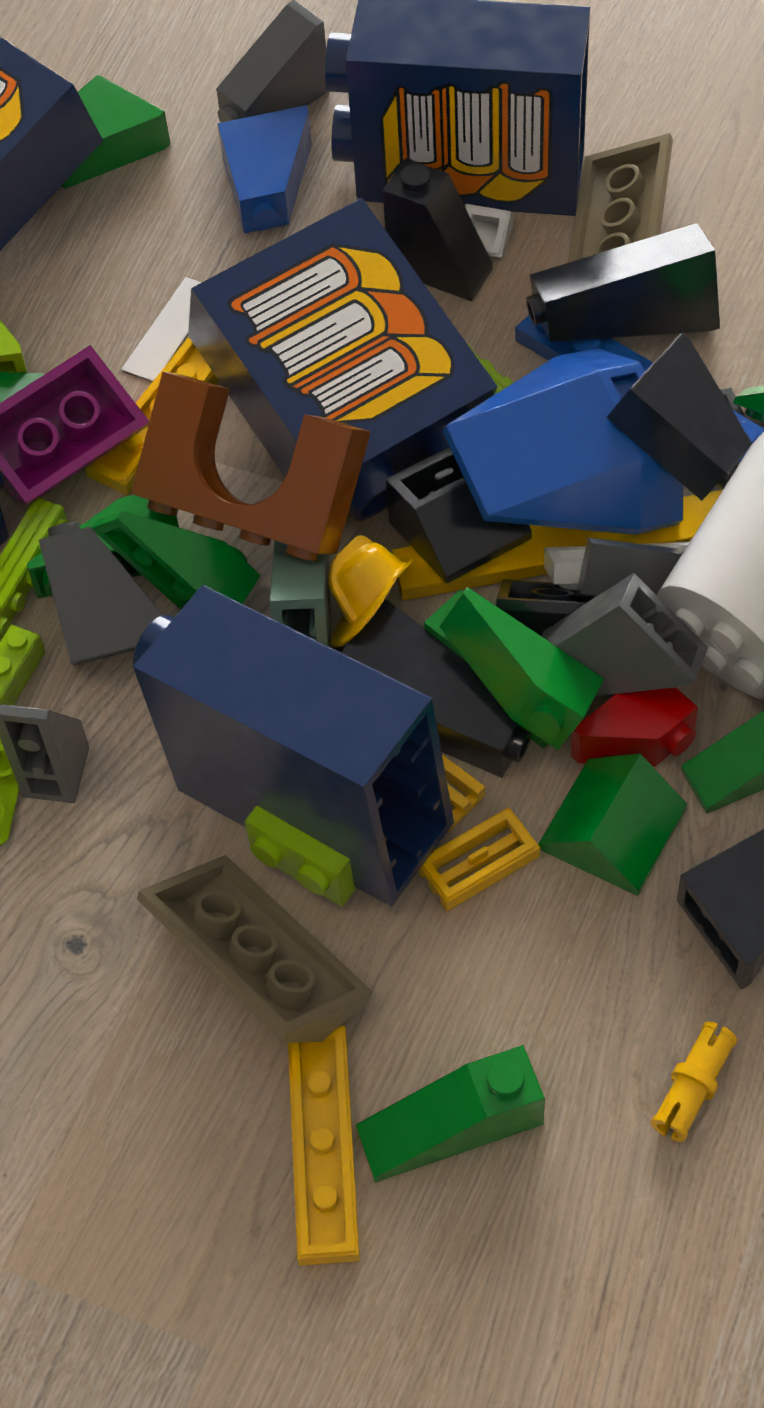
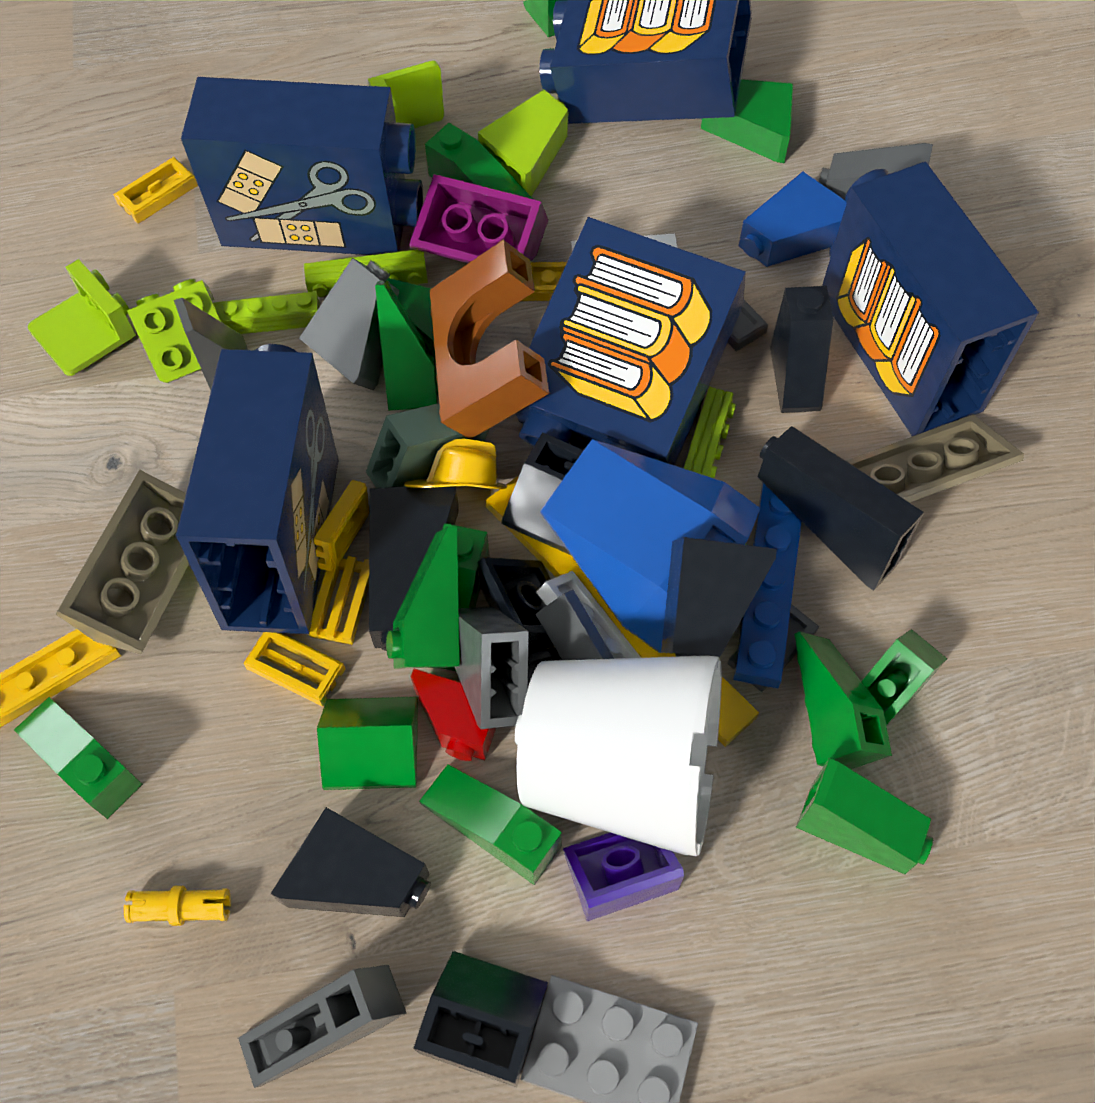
camera: 55 degrees right, 5 degrees up
white slope [465,204,514,259] -> none

